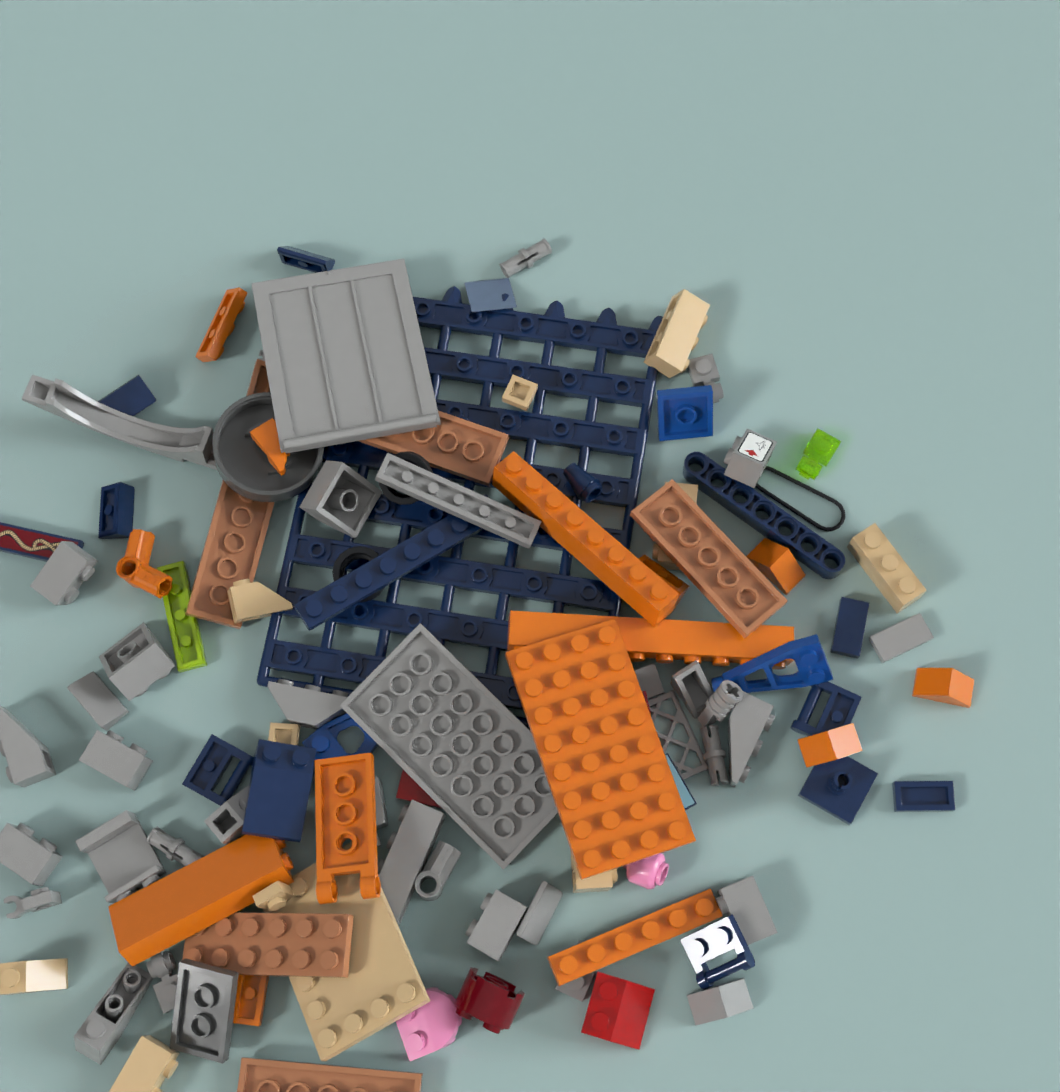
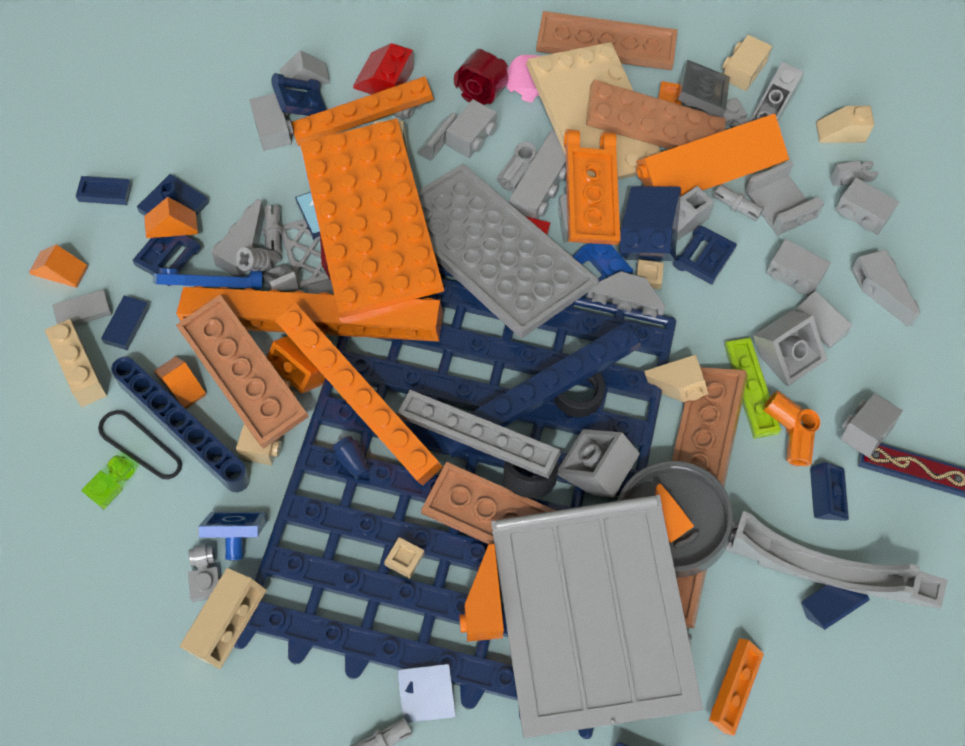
camera: 175 degrees right, 10 degrees down
tan plate [252,881,294,911] -> none
light grey brick [723,429,777,488] -> none
none -> orange slope [459,544,504,642]

